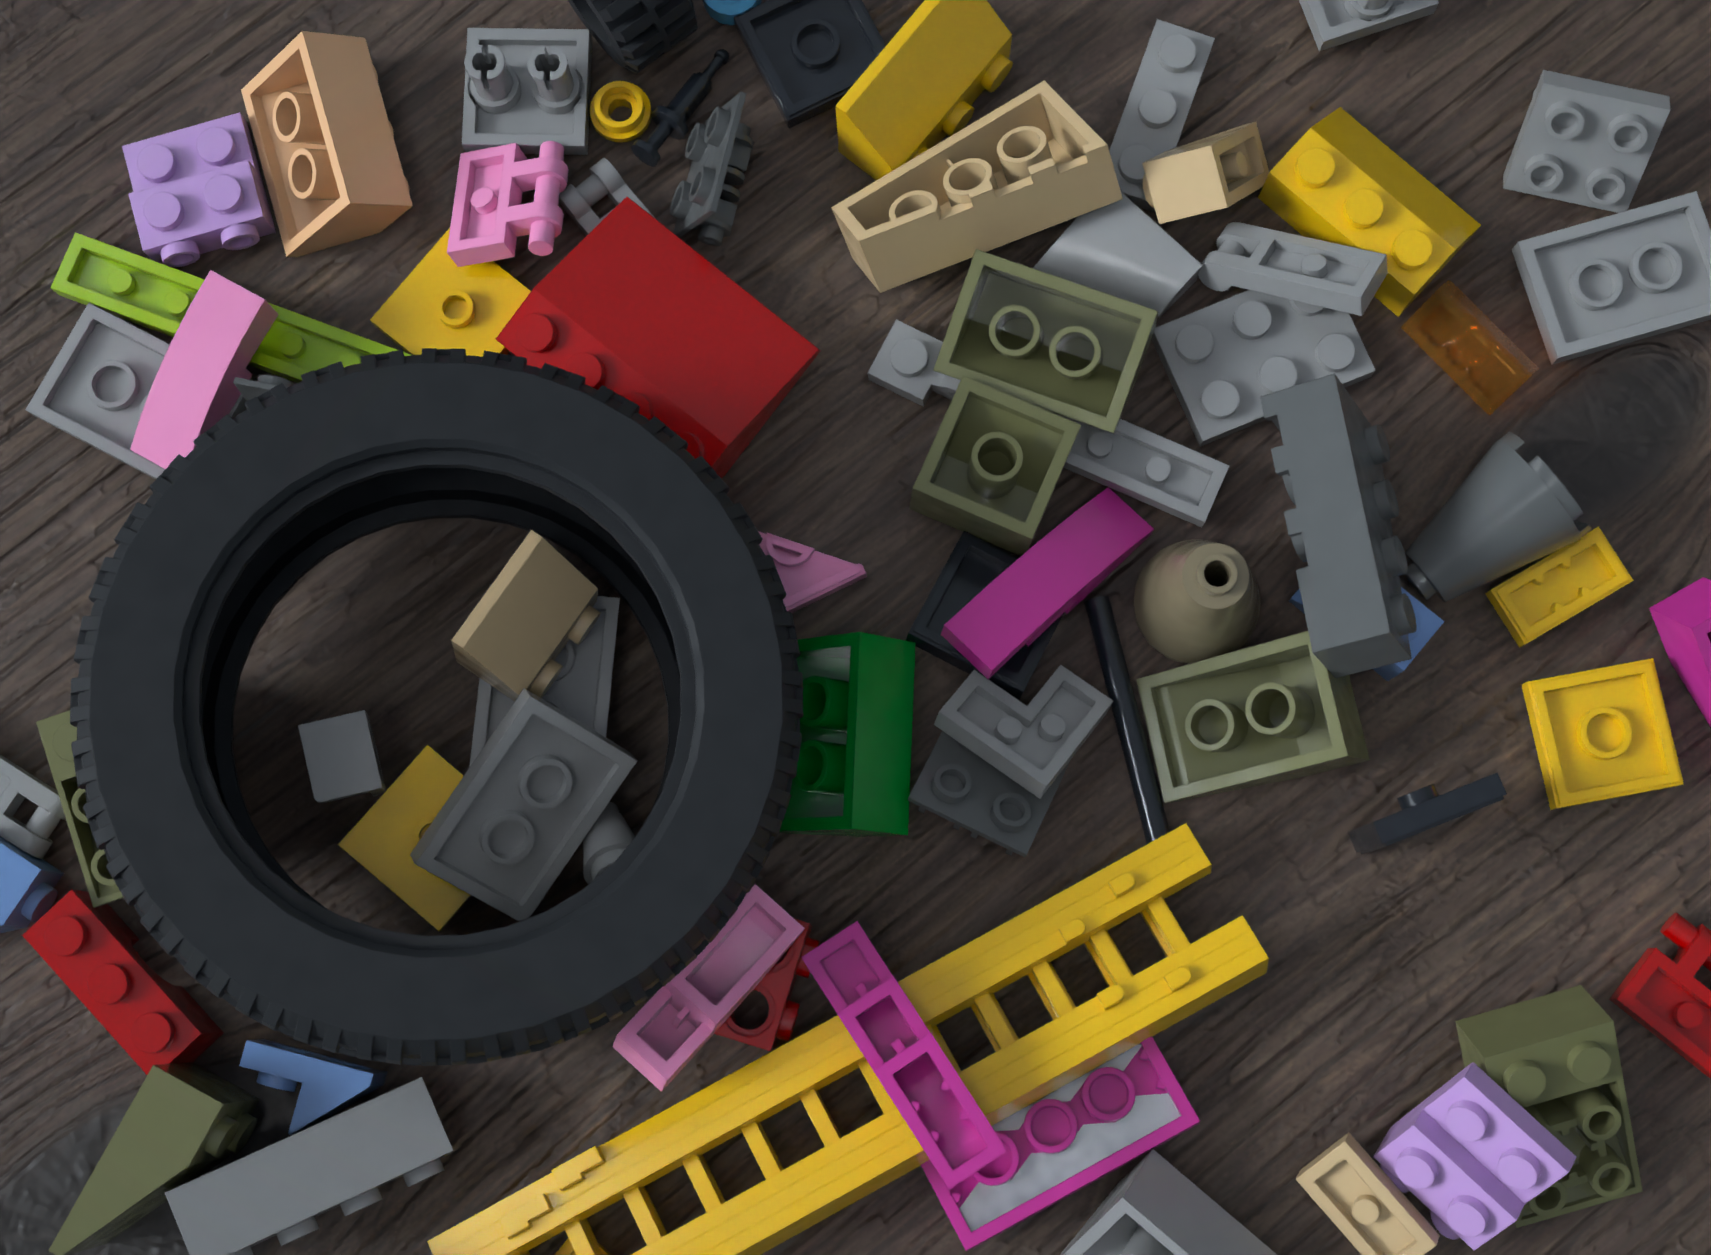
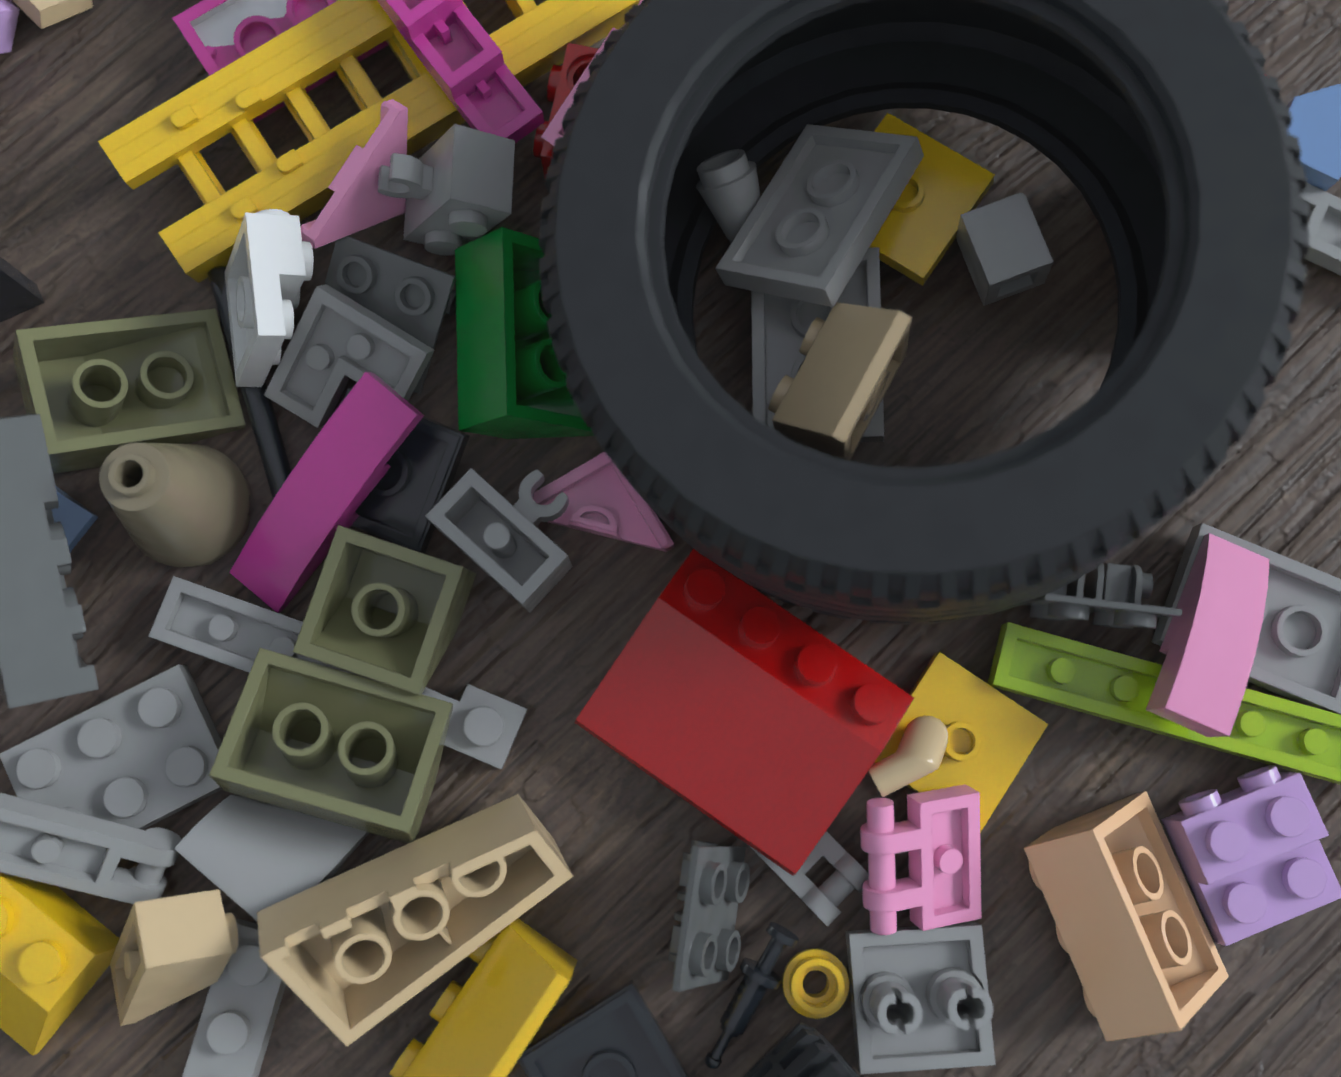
camera: 165 degrees right, 0 degrees up
none -> white plate [224,209,314,387]
none -> bright pink tile [300,99,408,249]
none -> light grey brick [378,124,515,255]
none -> light grey brick [426,468,573,613]
none -> tan arm [869,715,948,797]

